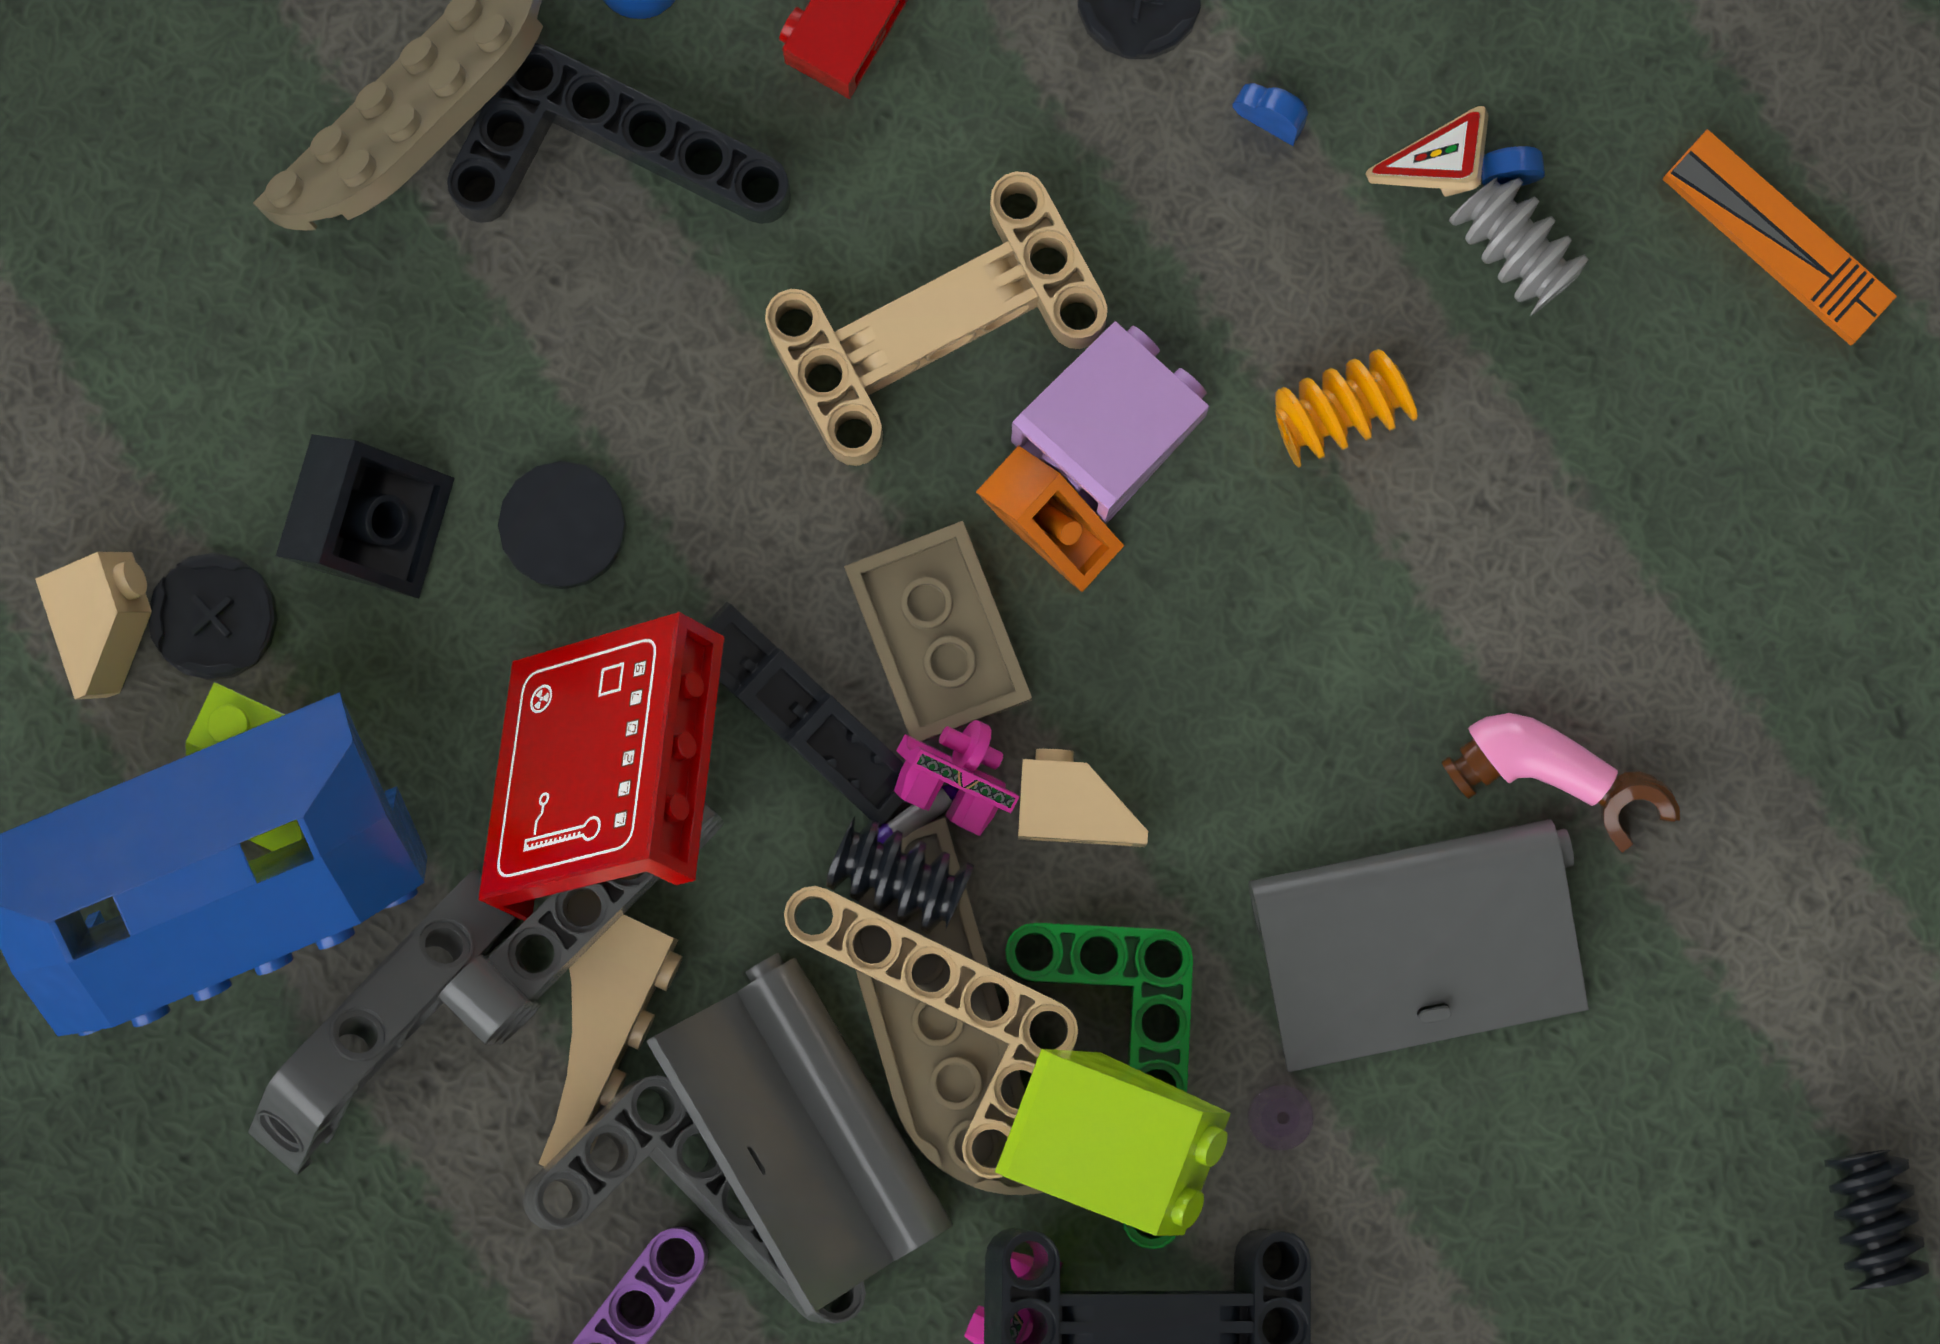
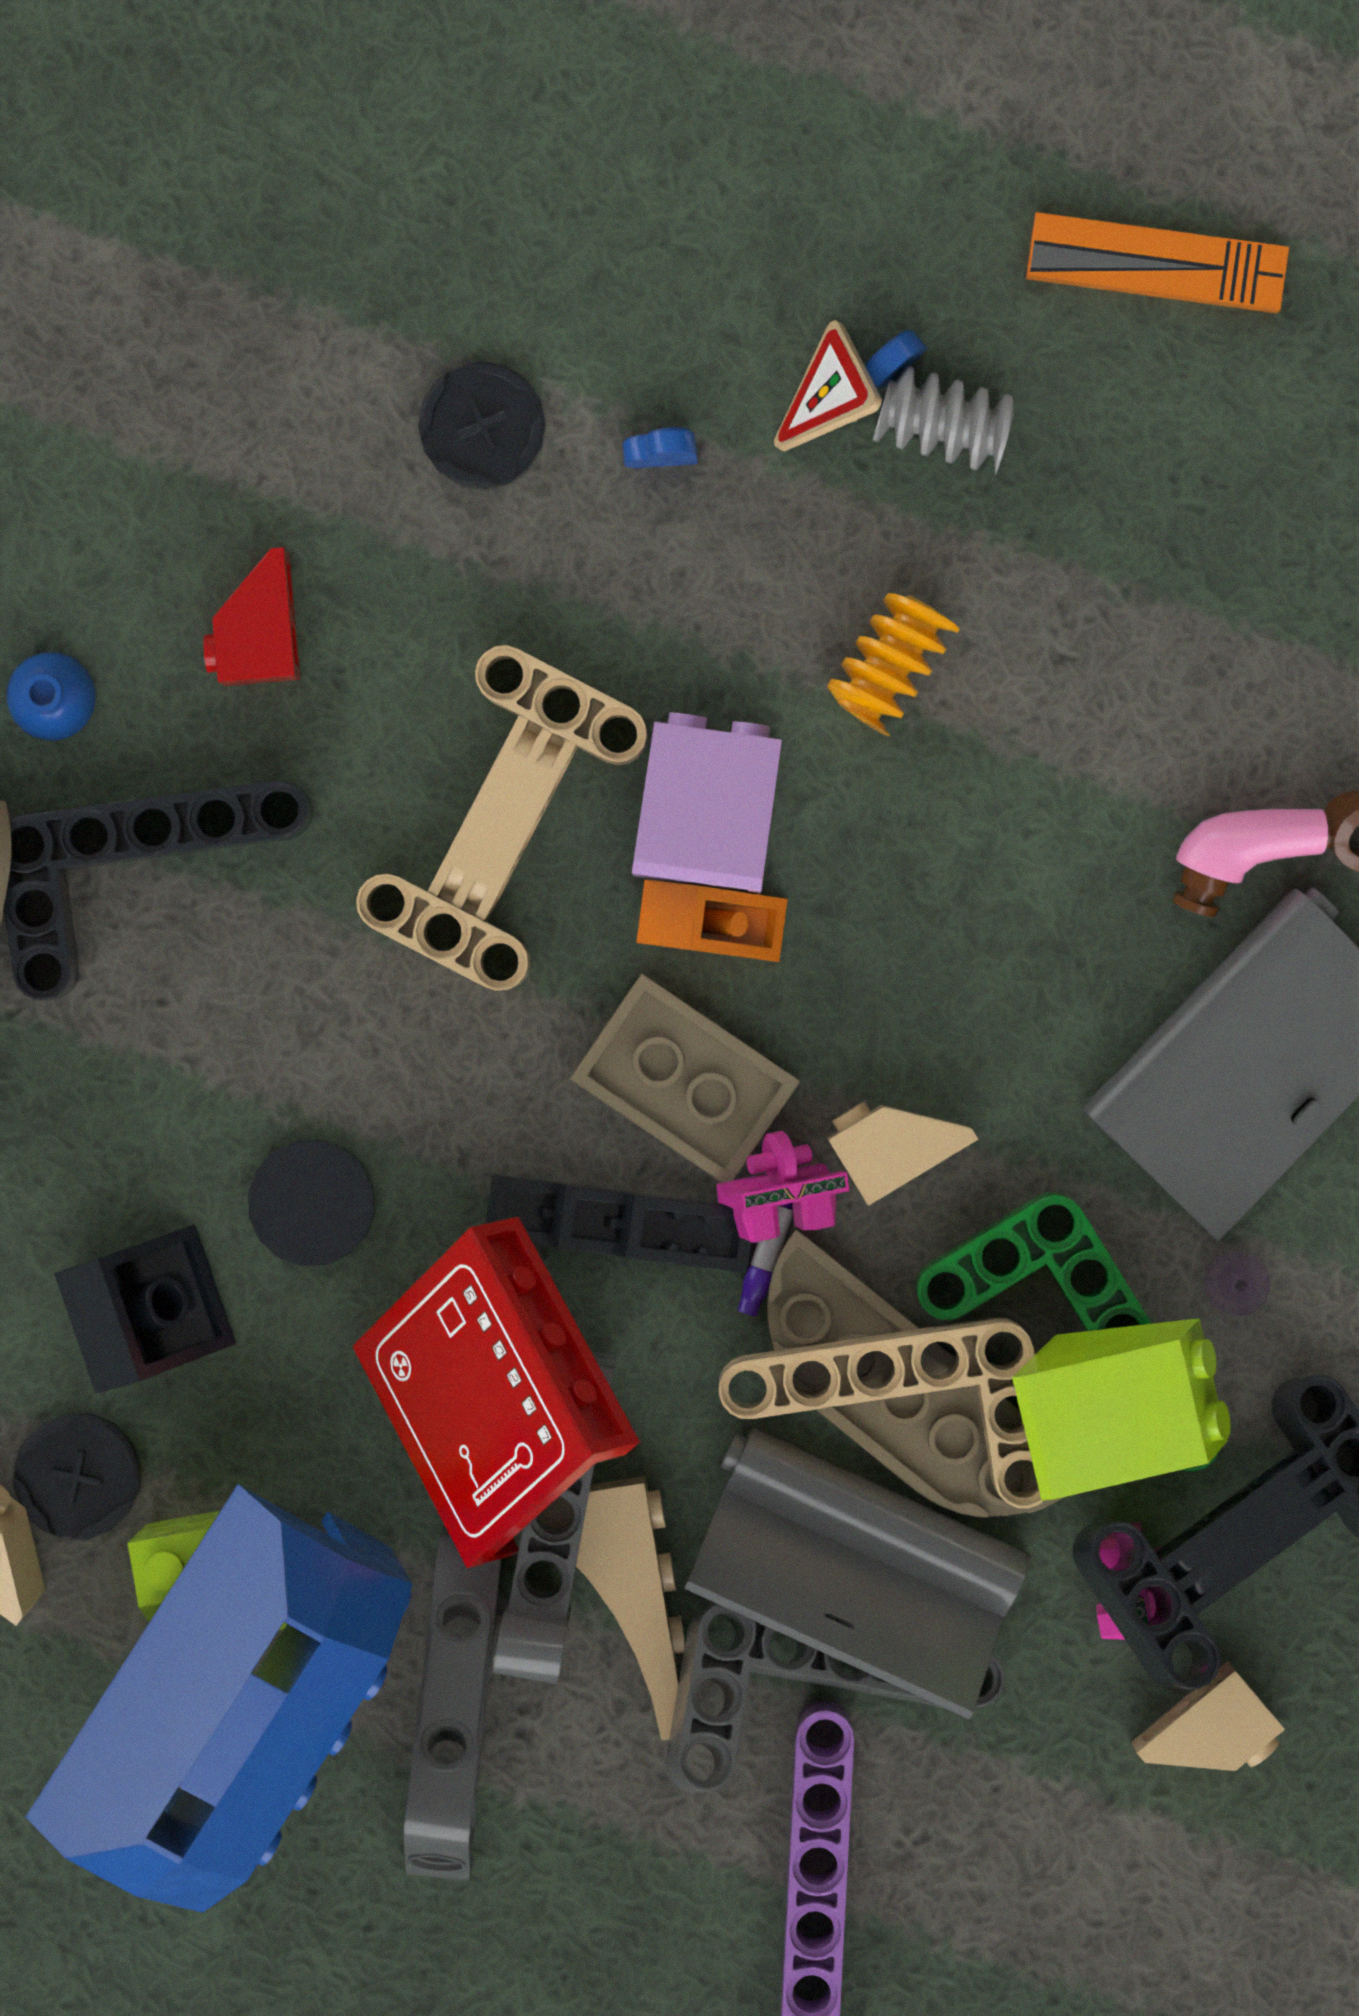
camera: 35 degrees left, 5 degrees up
black piece [826,816,974,934] -> none

